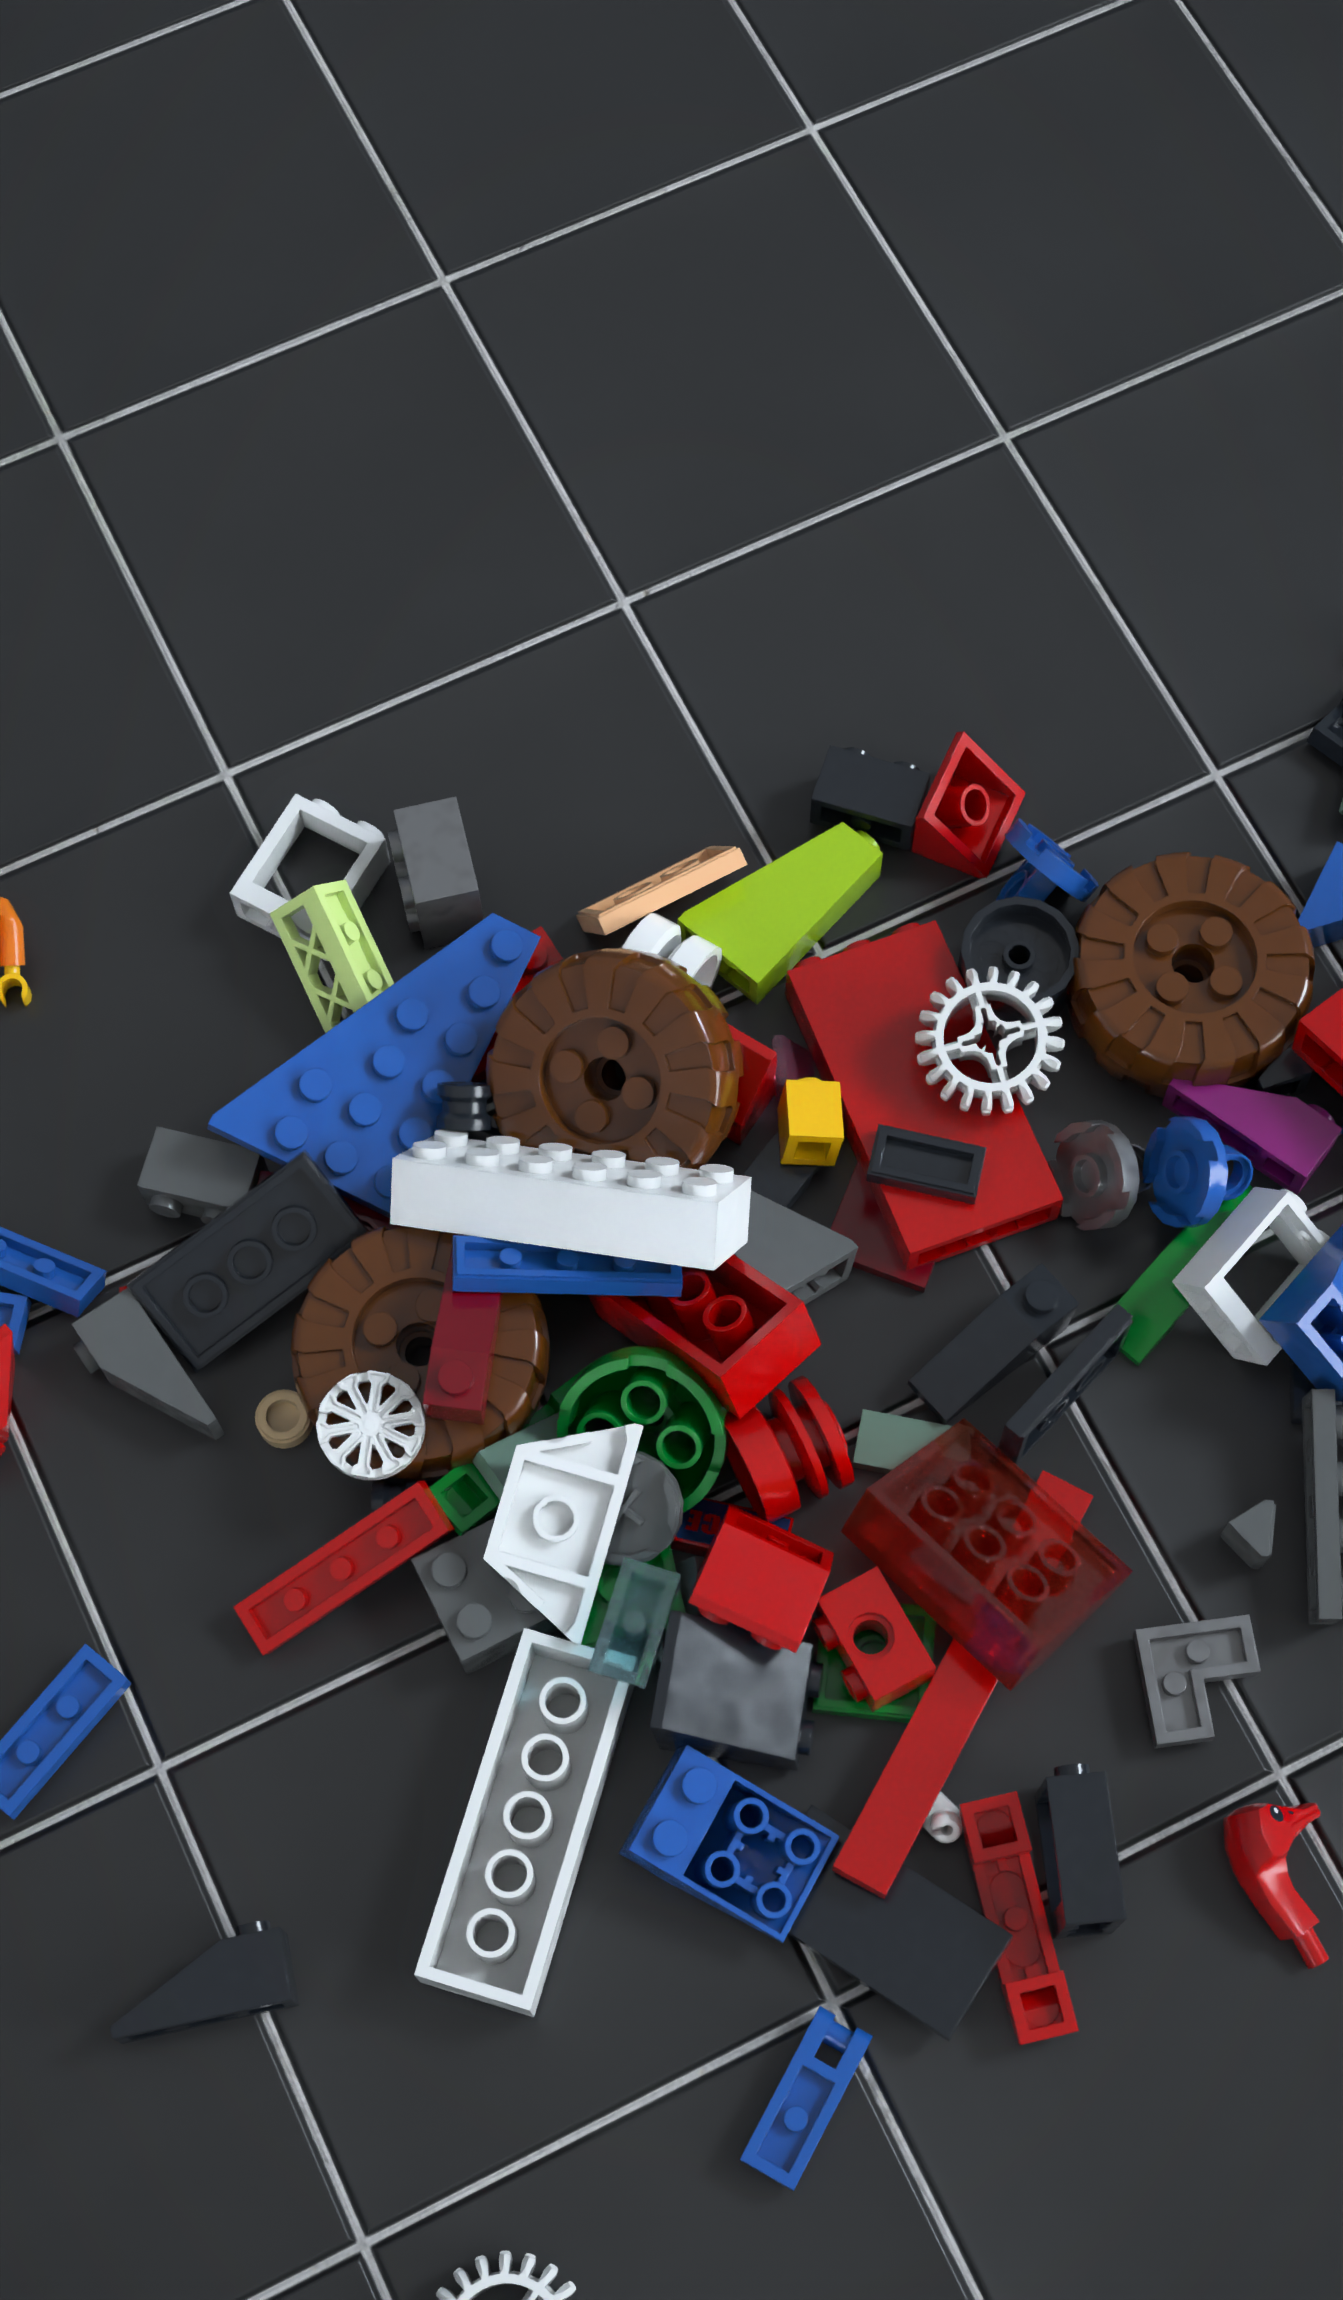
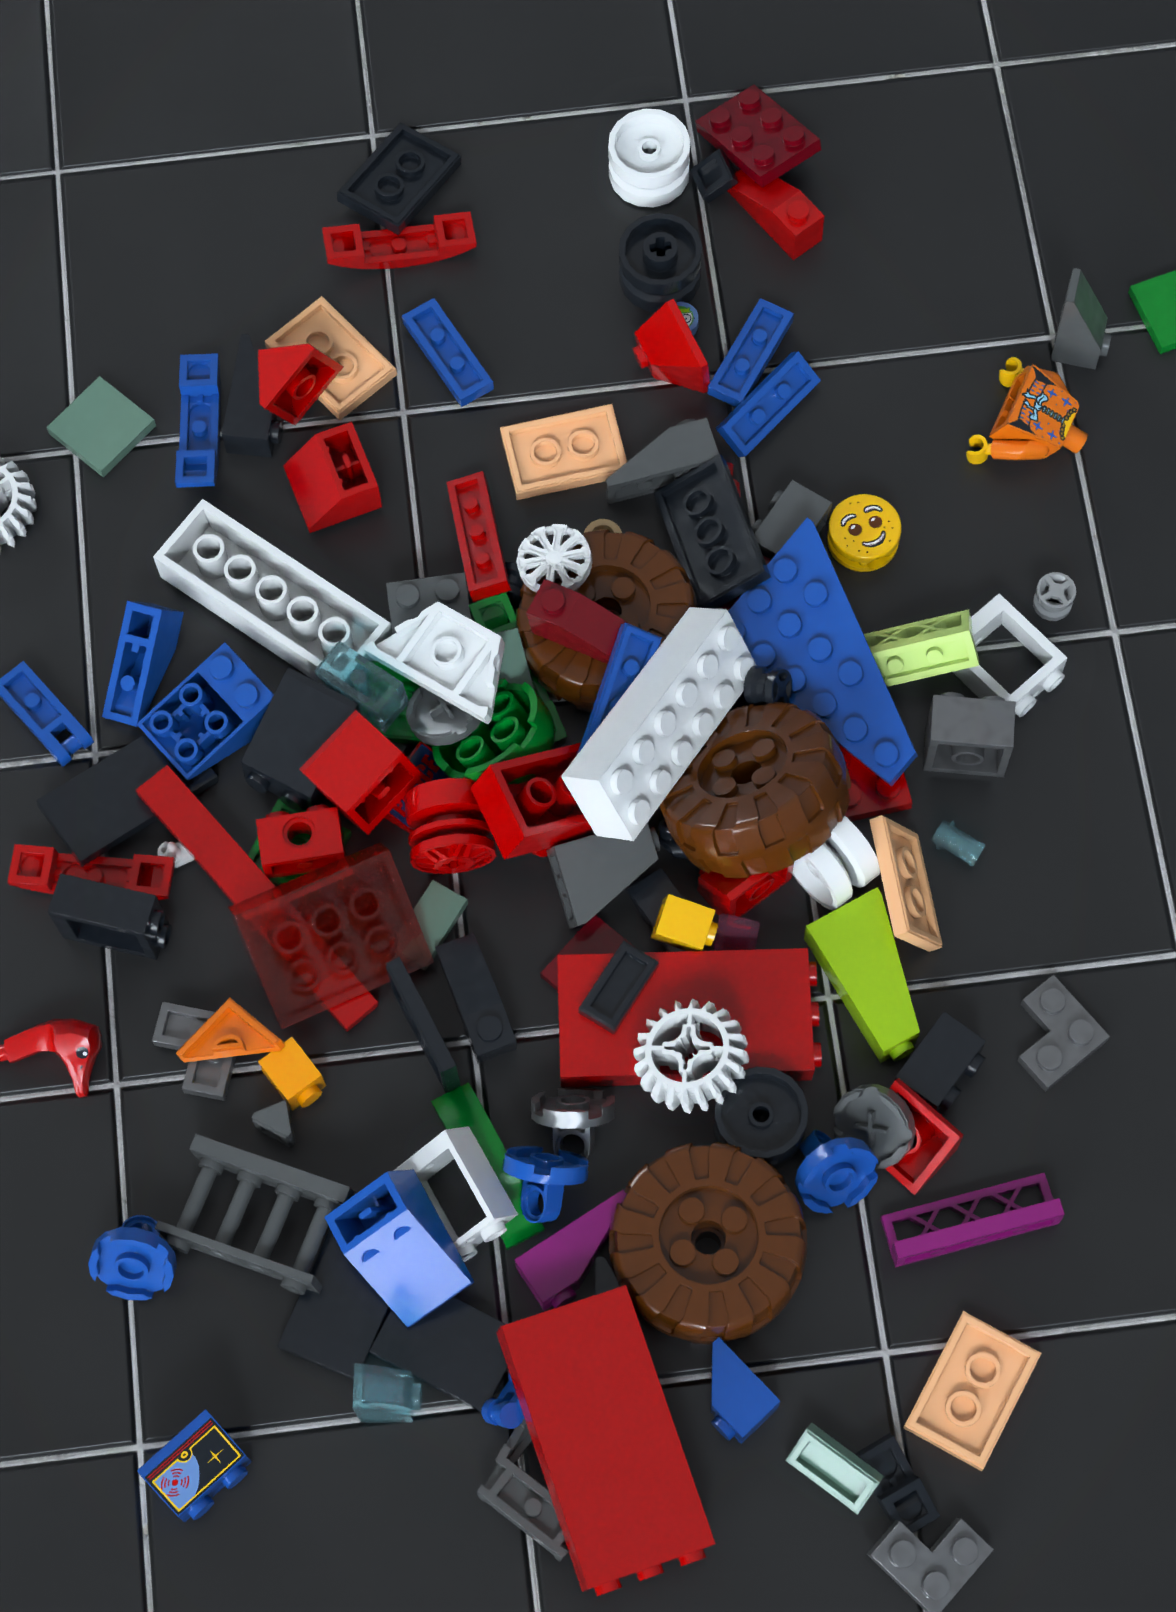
camera: 110 degrees right, 0 degrees up
none -> sand green tile [46,376,156,478]
none -> blue slope [102,601,184,727]
none -> blue slope [175,353,221,488]
none -> orange tile [176,997,285,1063]
none -> red slope [258,343,344,426]
none -> light orange brick [258,1037,326,1111]
none -> light nougat tile [265,296,397,420]
none -> red slope [283,421,382,533]
none -> light nougat tile [500,404,627,500]
none -> yellow head [827,494,902,572]
none -> dark grey tile [833,1084,916,1169]
none -> magenta fence [880,1172,1065,1267]
none -> light nougat tile [903,1311,1042,1471]
none -> clear light blue pin [931,820,986,867]
none -> flat silver plate [1017,974,1110,1092]
none -> light grey wheel [1033,572,1076,621]

